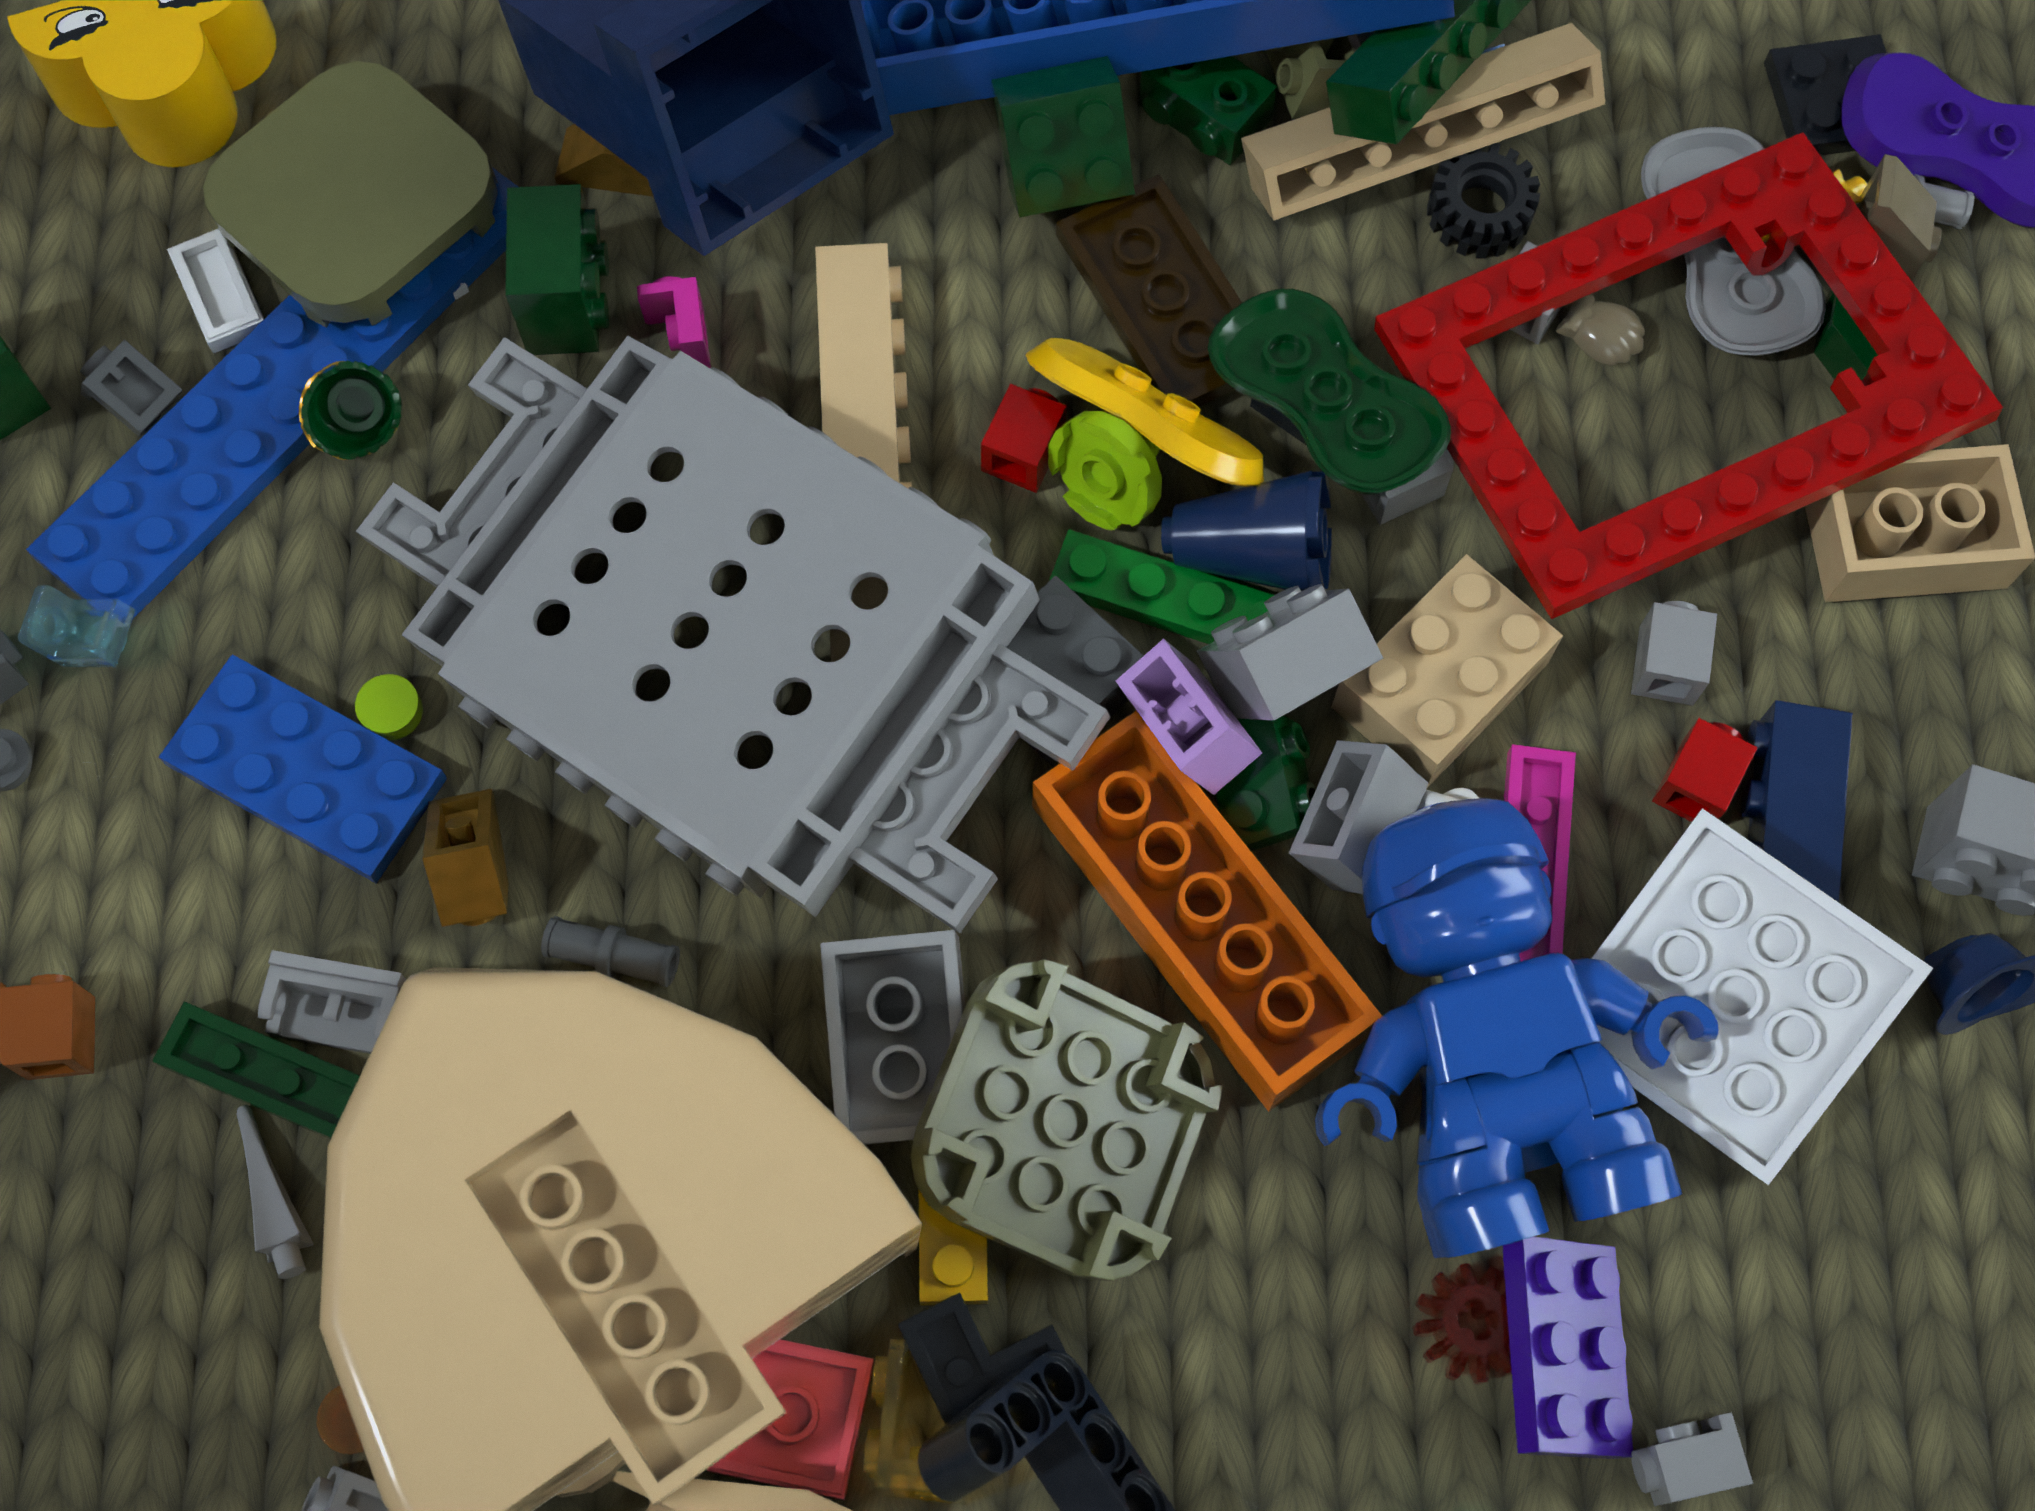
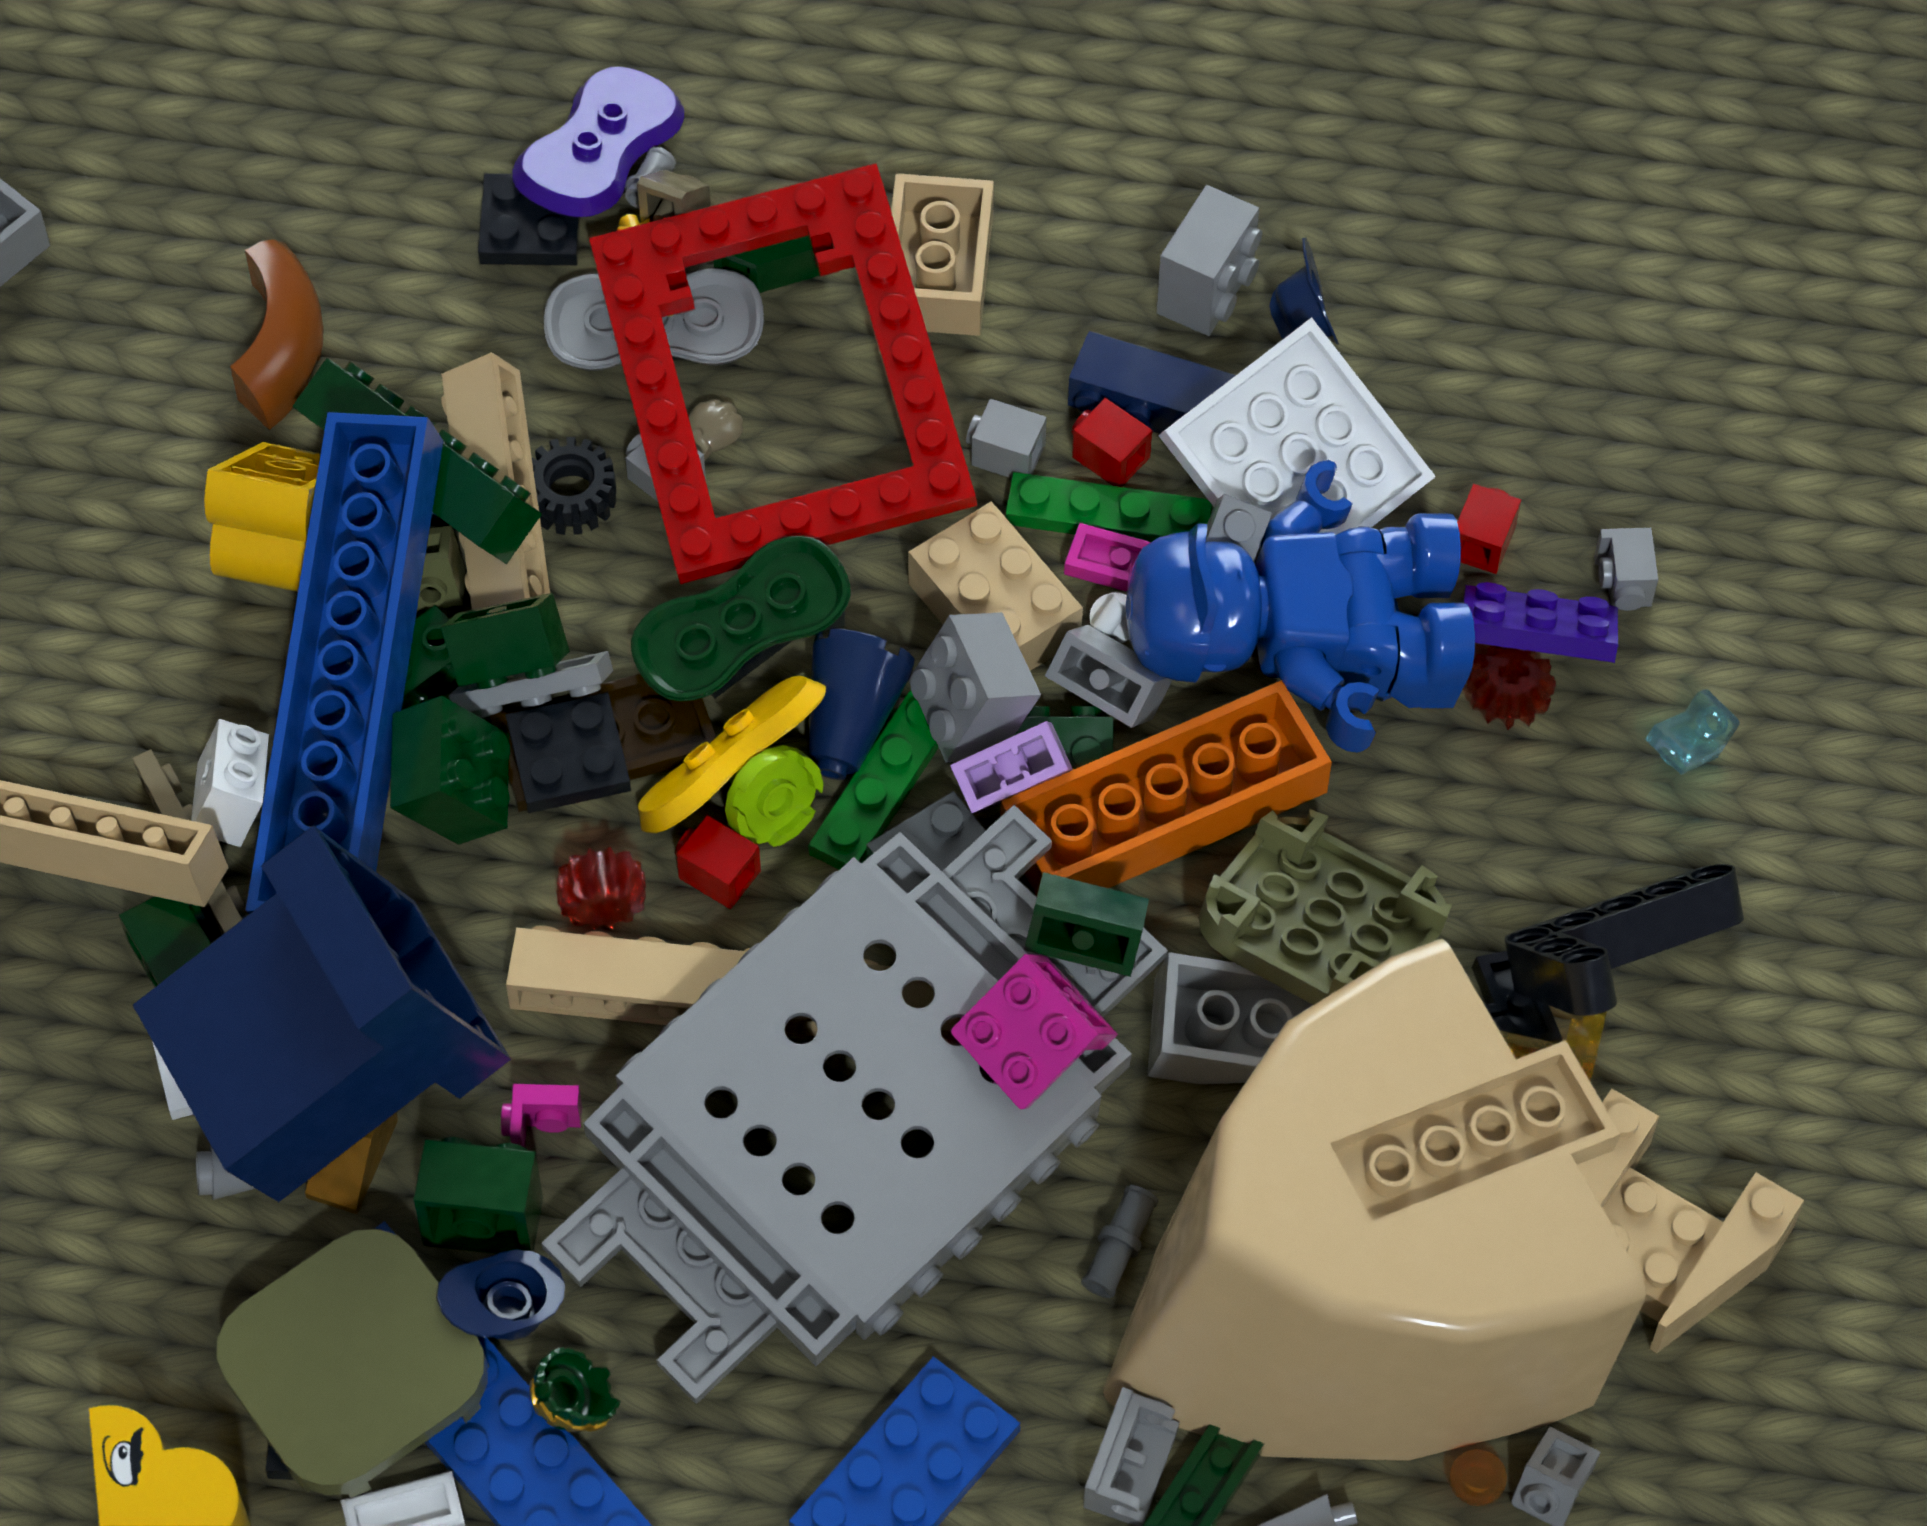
camera: 80 degrees left, 10 degrees down
lime tile [355,674,423,741] -> none
pearl gold slope [422,788,509,927] -> none
none -> dark blue piece [436,1249,565,1341]
none -> dark green brick [441,593,570,689]
none -> light grey plate [449,651,613,718]
none -> black plate [505,693,631,813]
none -> clear red gear [556,847,646,930]
none -> dark pink bracket [951,954,1118,1109]
none -> green plate [1005,472,1213,542]
none -> dark green brick [1024,872,1149,977]
none -> light grey brick [1206,494,1272,561]
none -> red brick [1457,484,1521,575]

